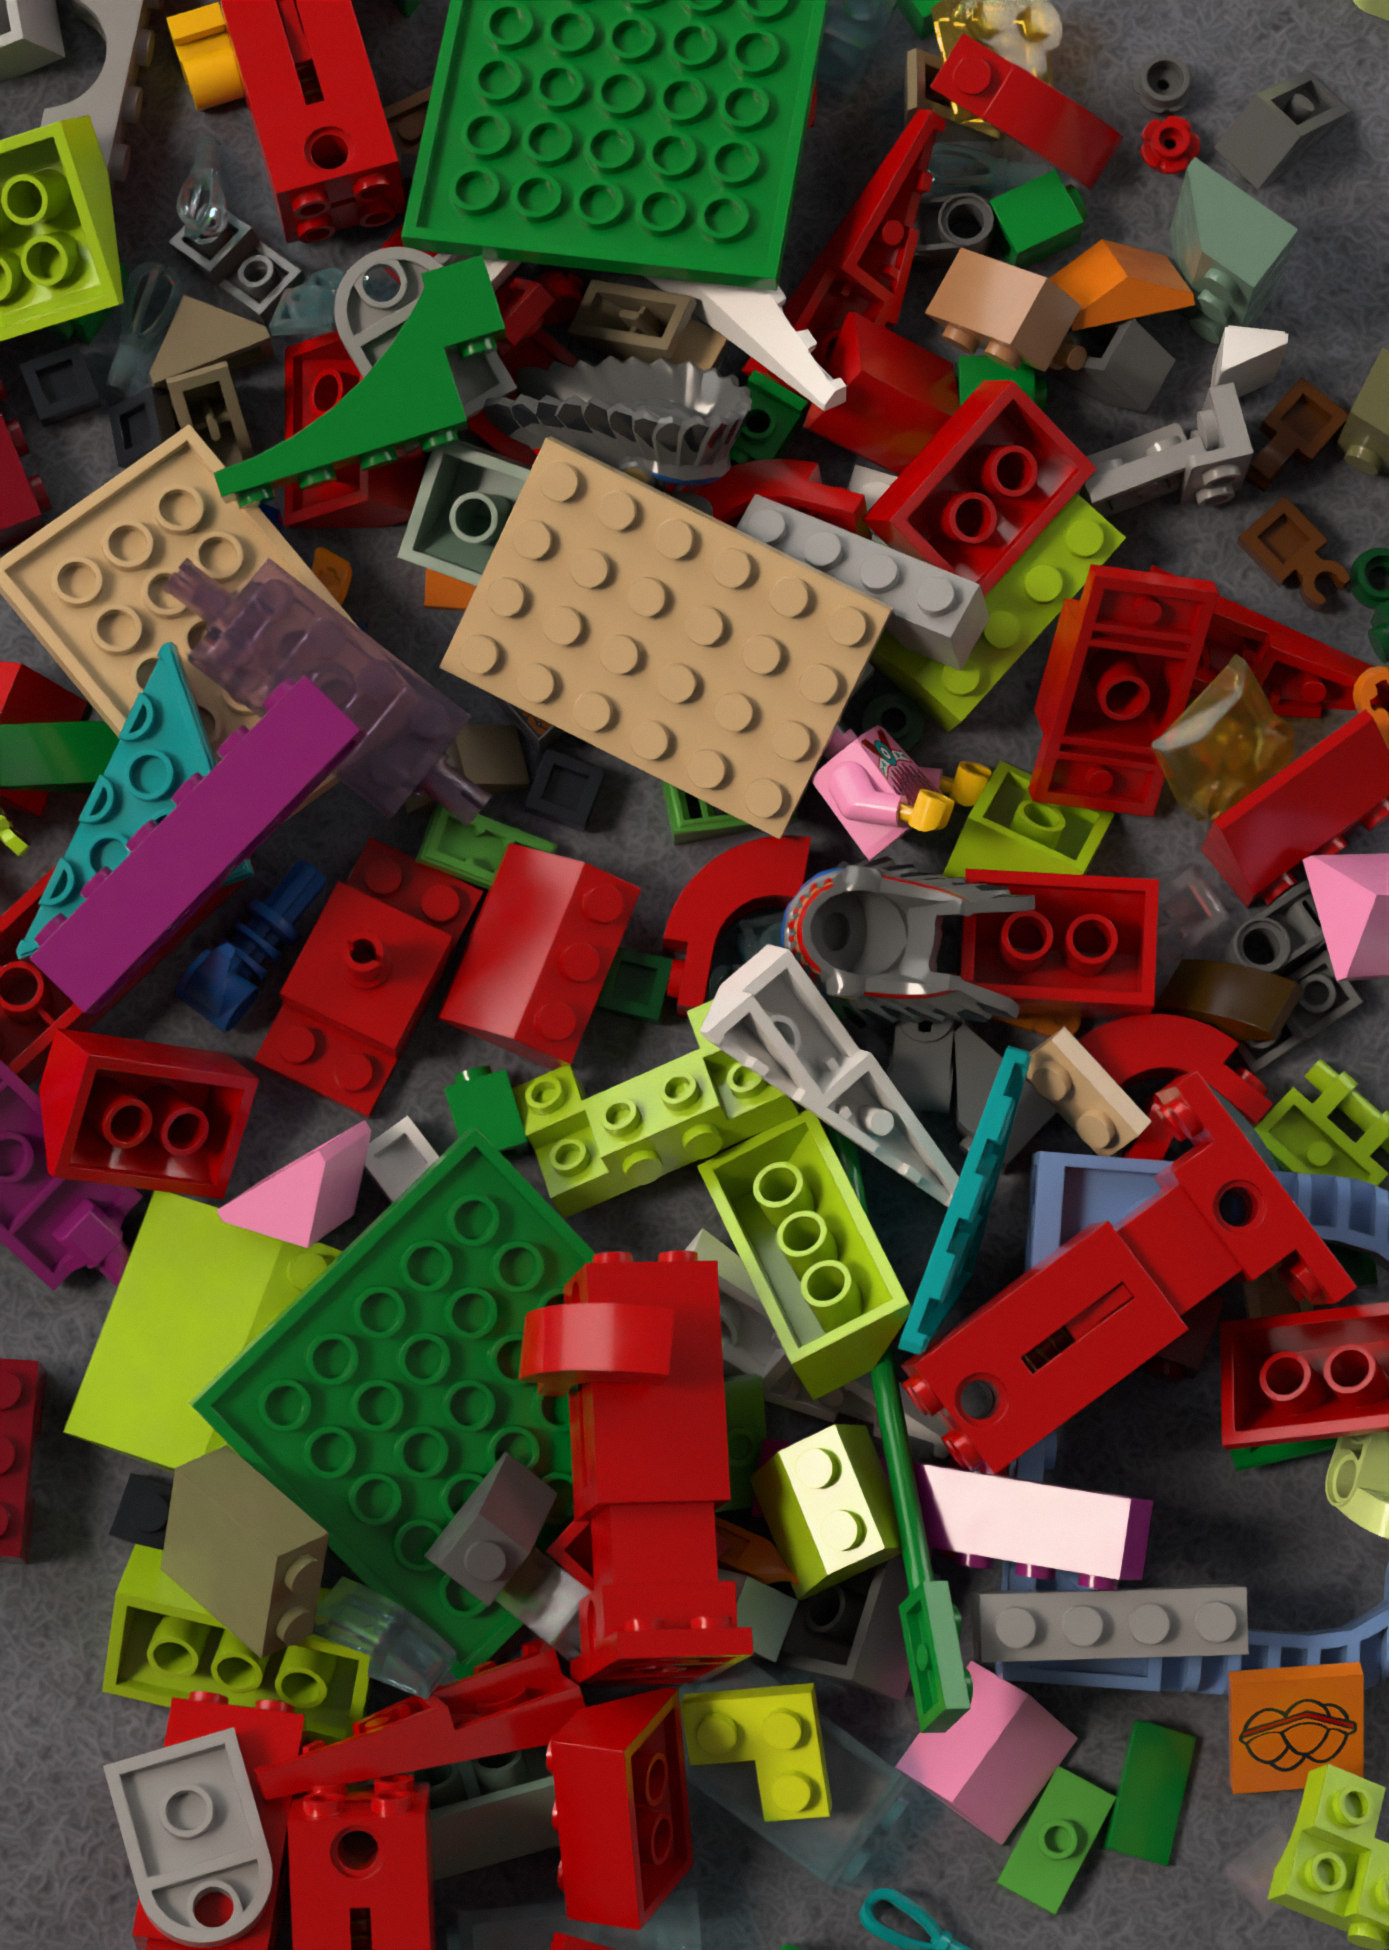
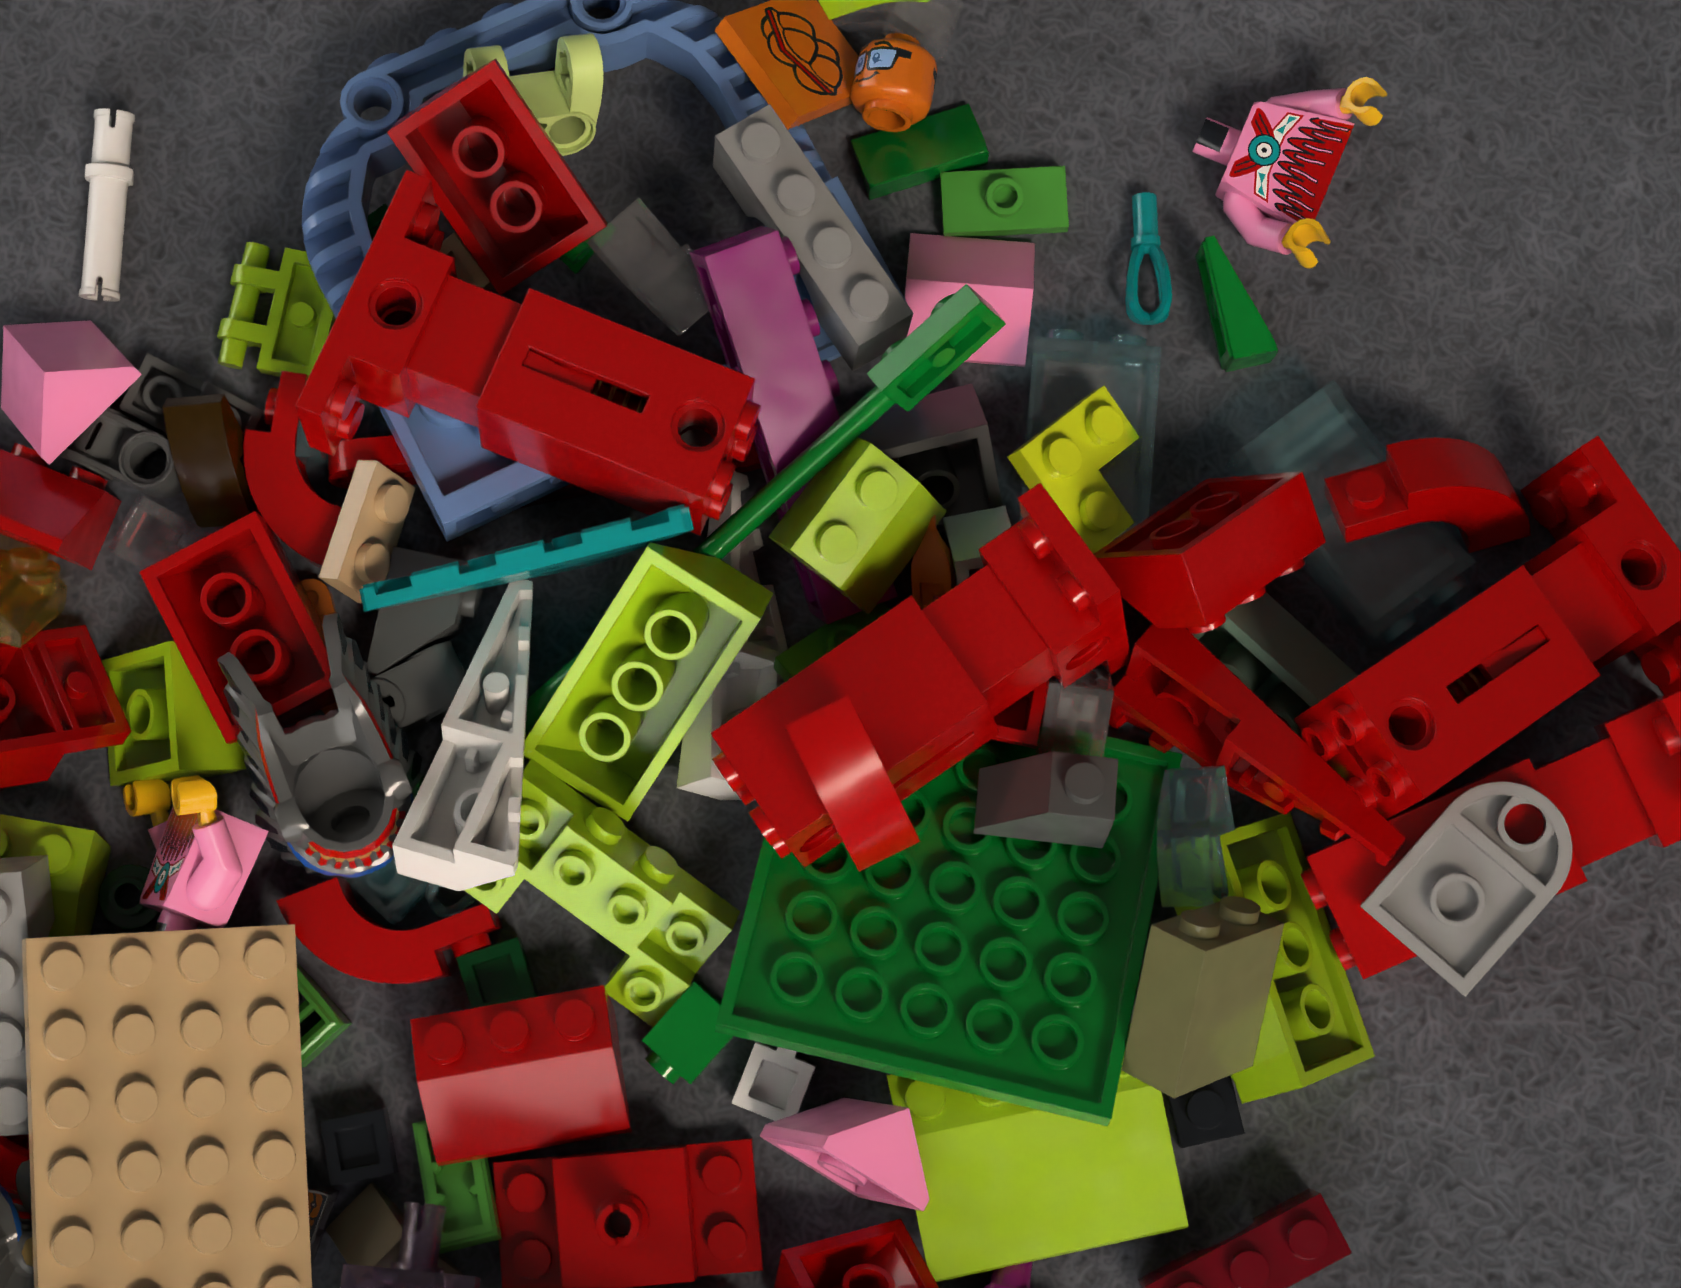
camera: 115 degrees left, 5 degrees up
none -> clear slope [587,198,709,336]
none -> orange head [850,33,938,132]

